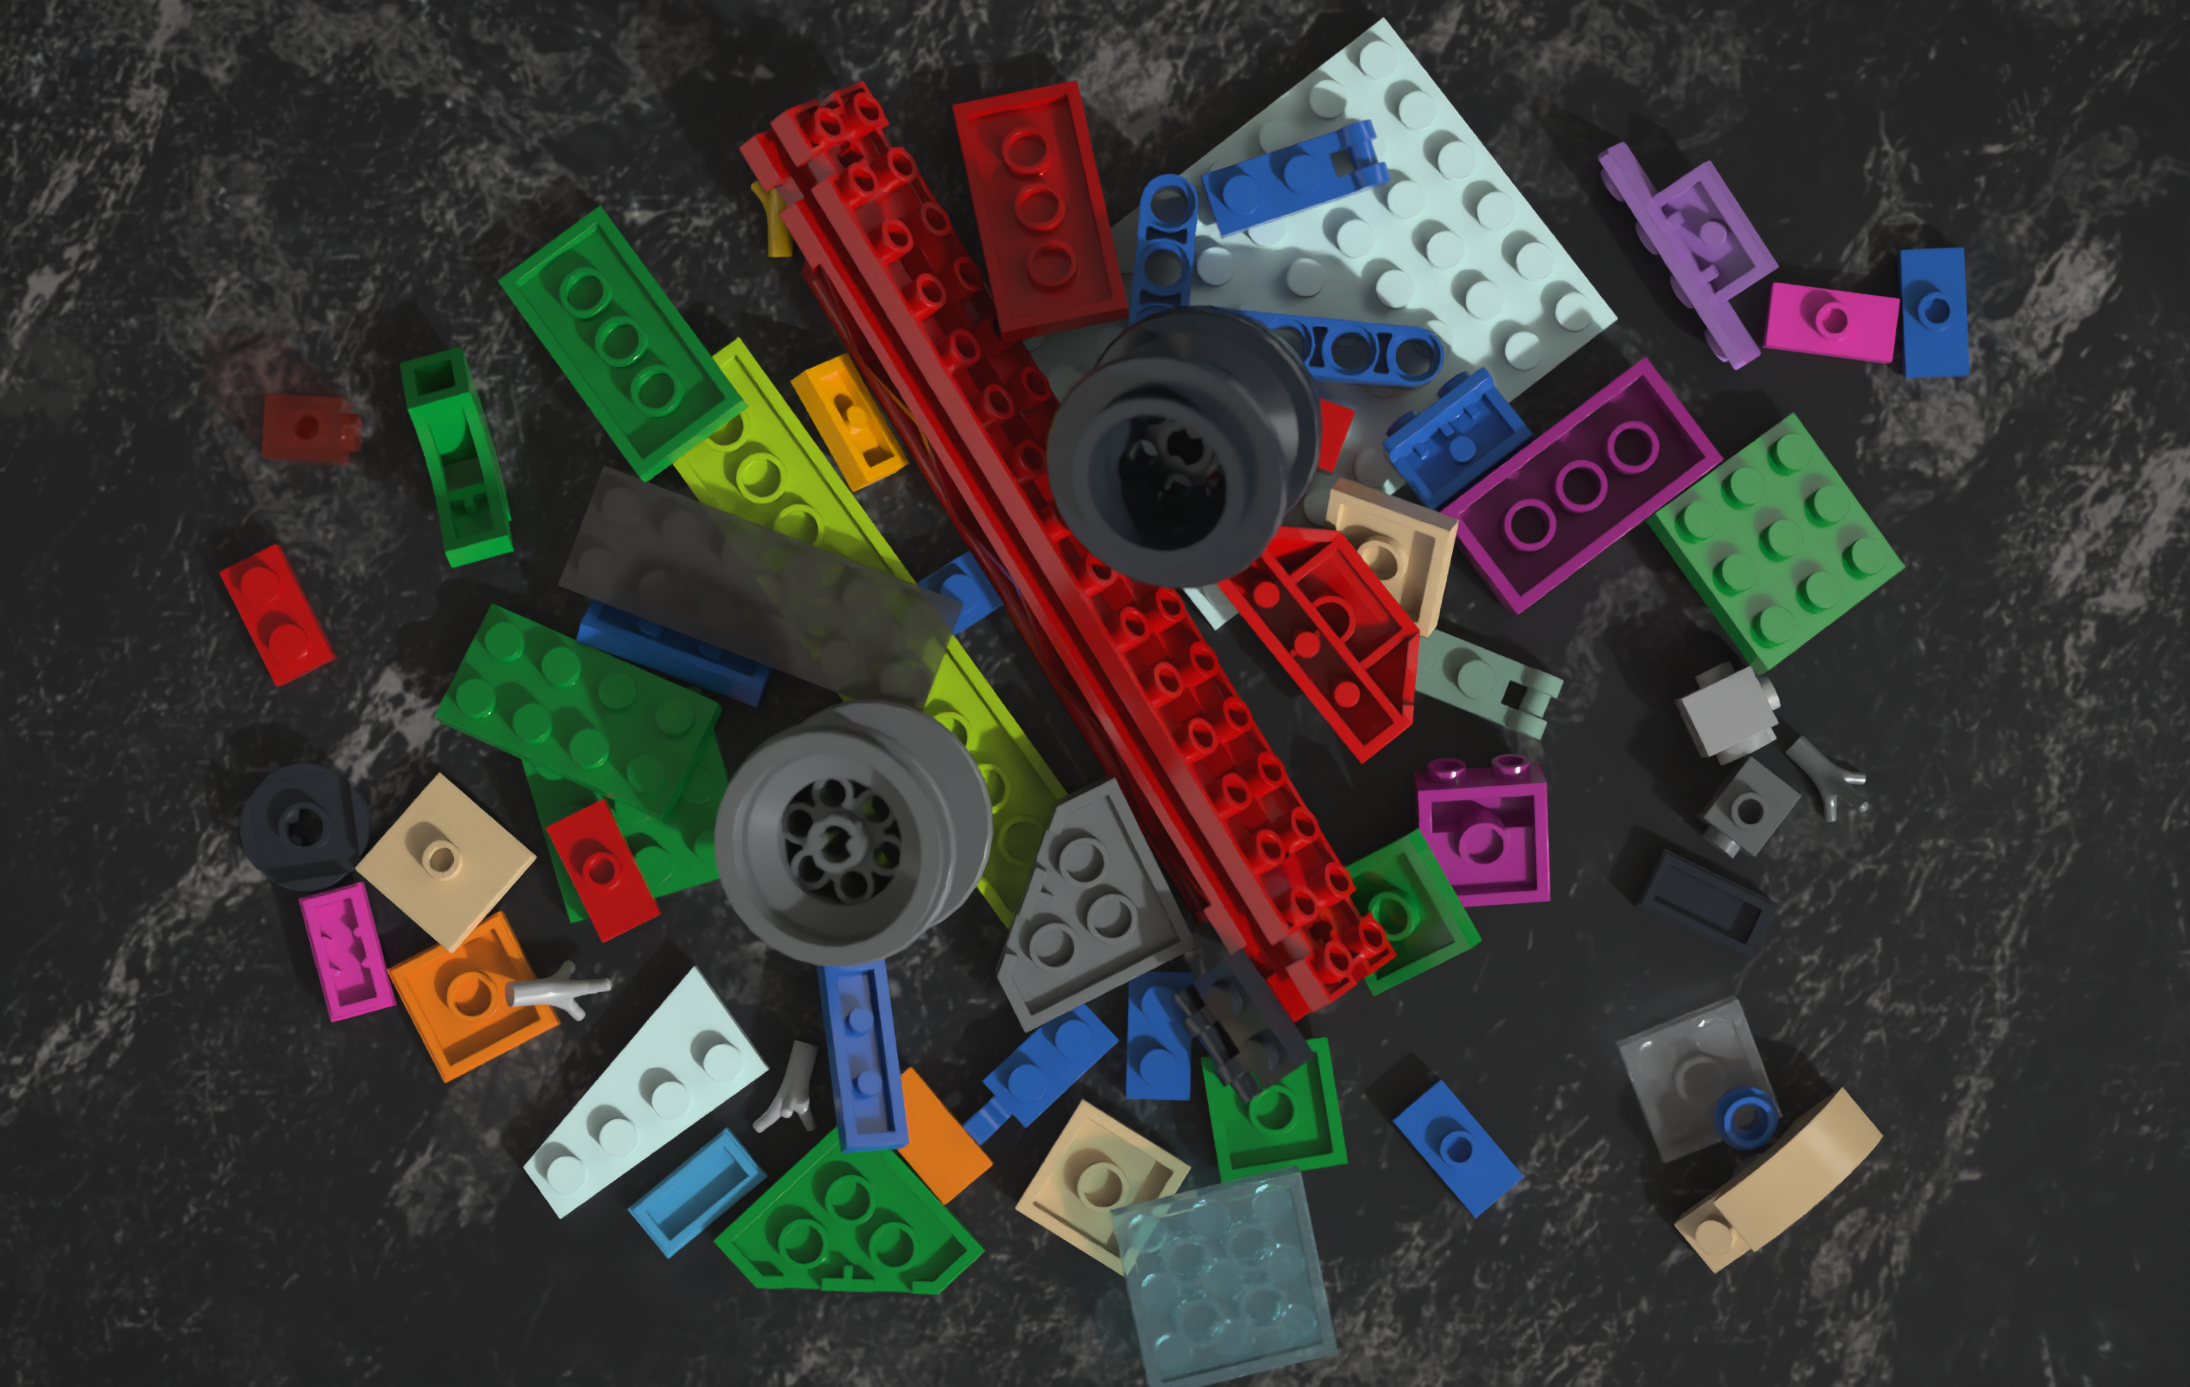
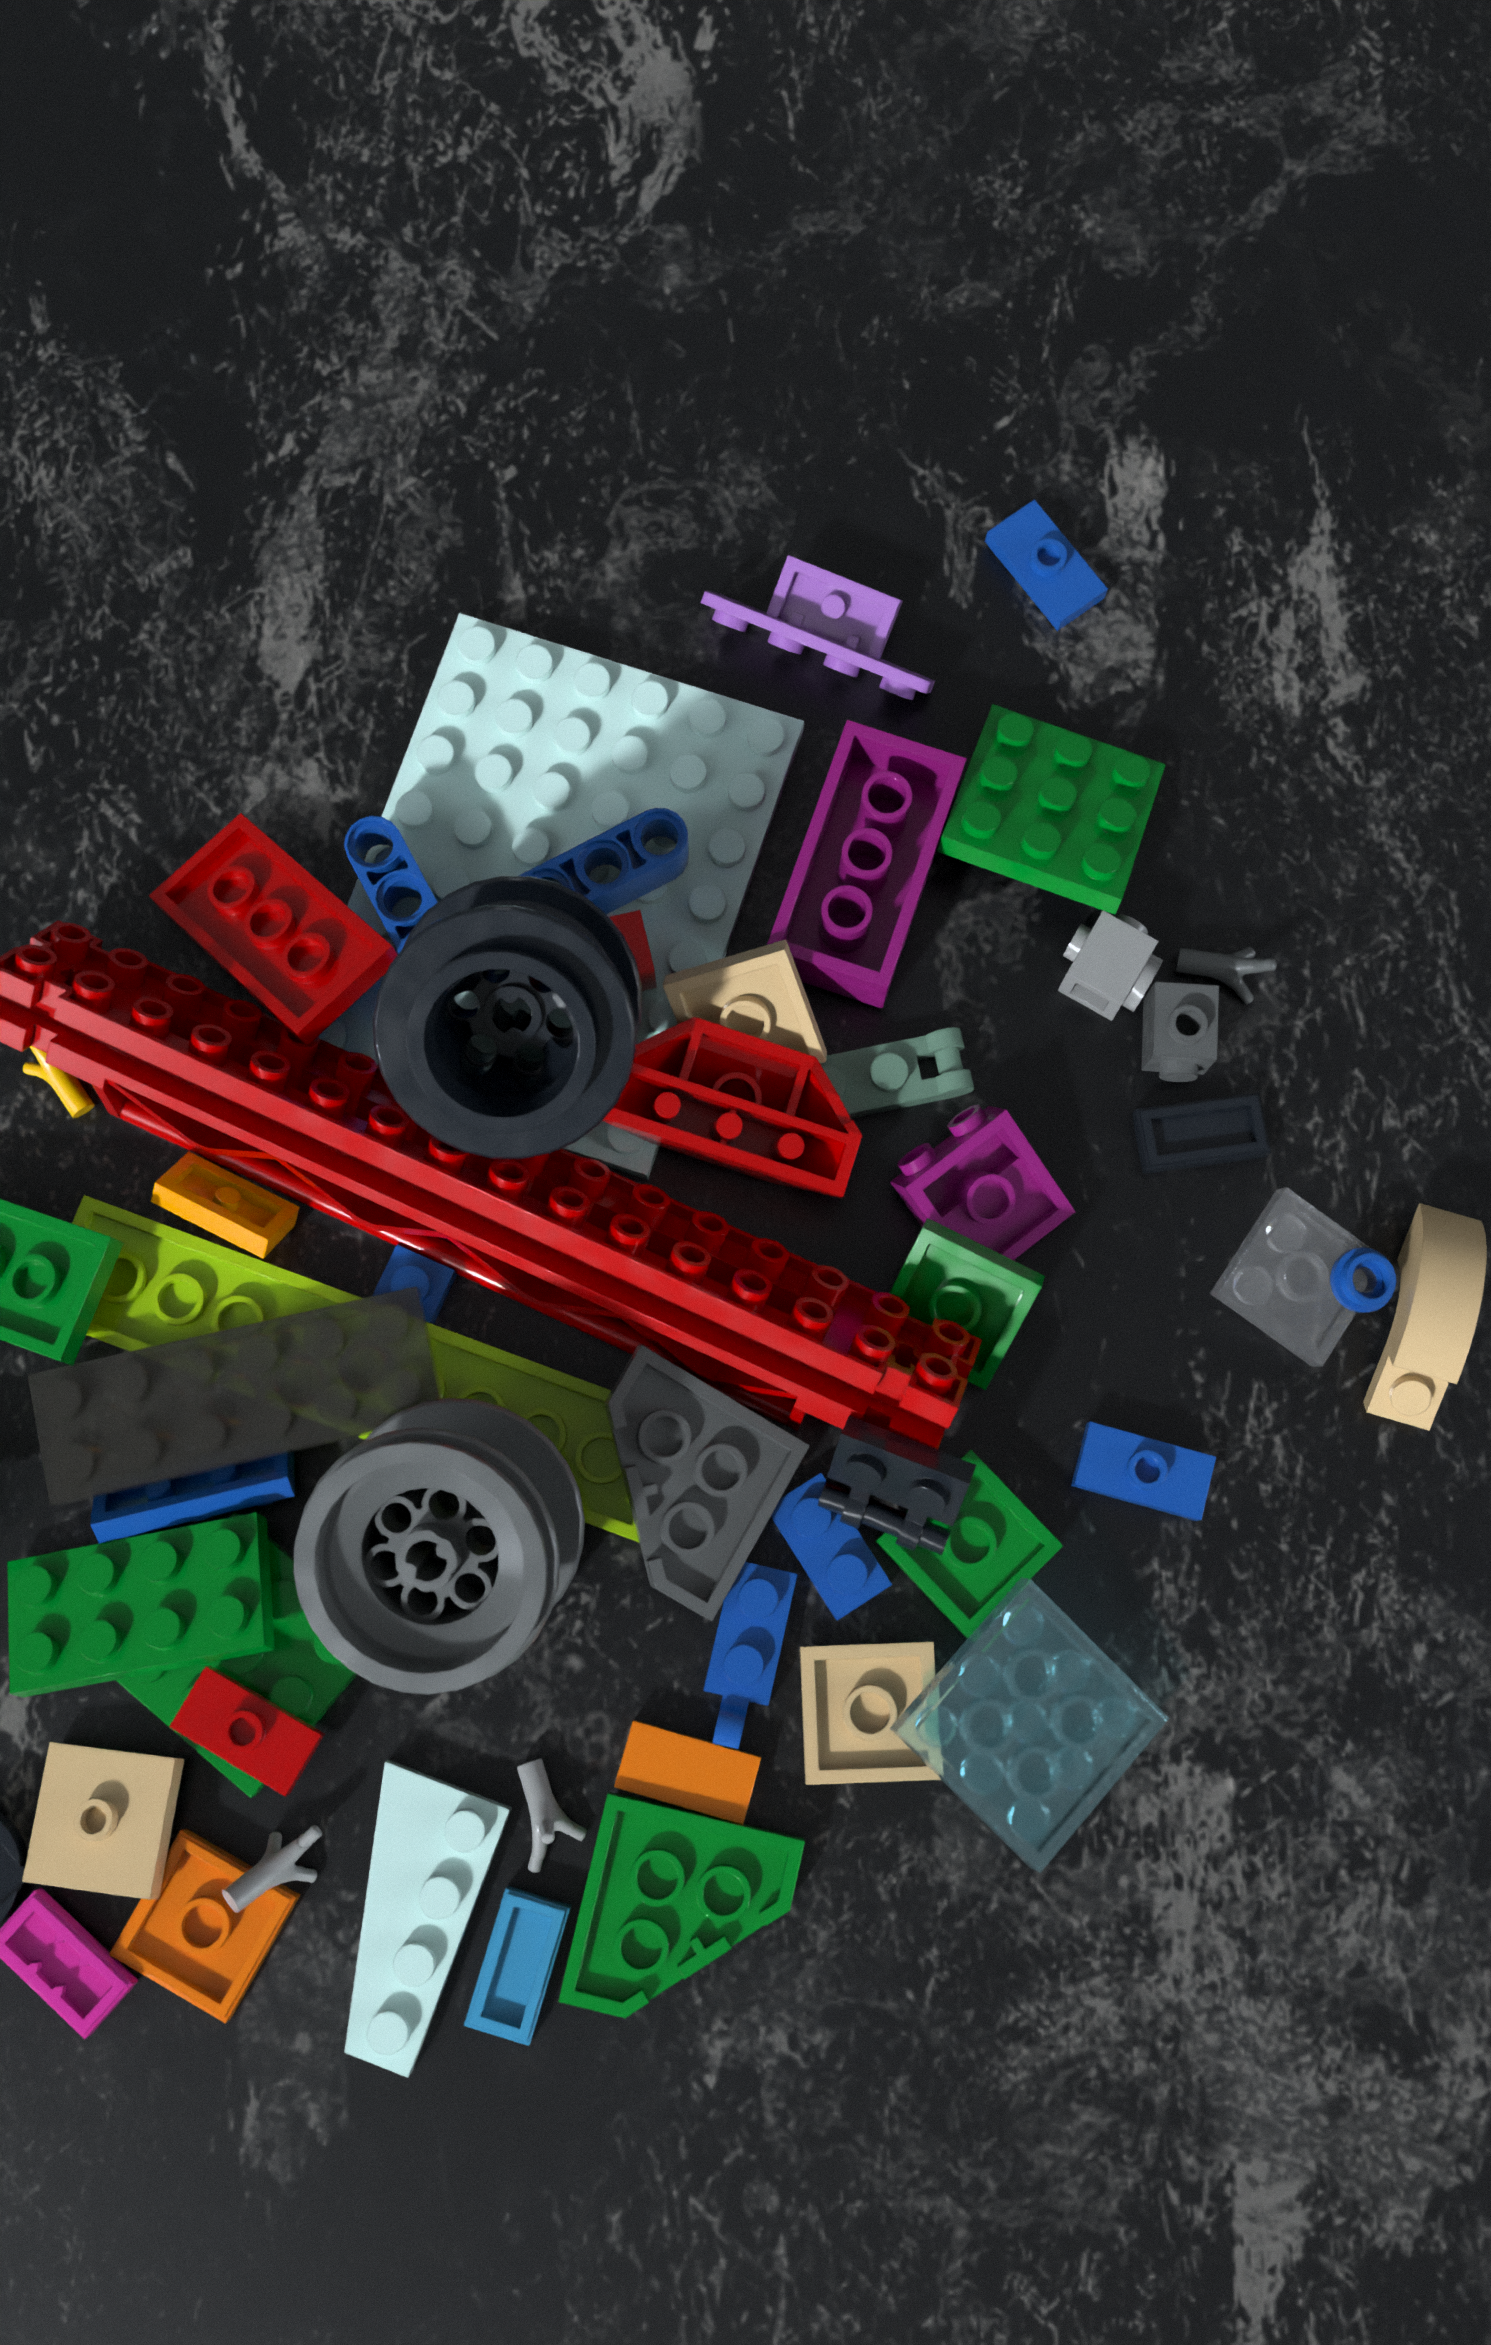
camera: 35 degrees left, 10 degrees down
blue plate [817,958,909,1153] -> none
blue plate [1201,119,1392,239] -> none
blue bracket [1382,367,1534,512] -> none
dark pink plate [1763,282,1900,364] -> none

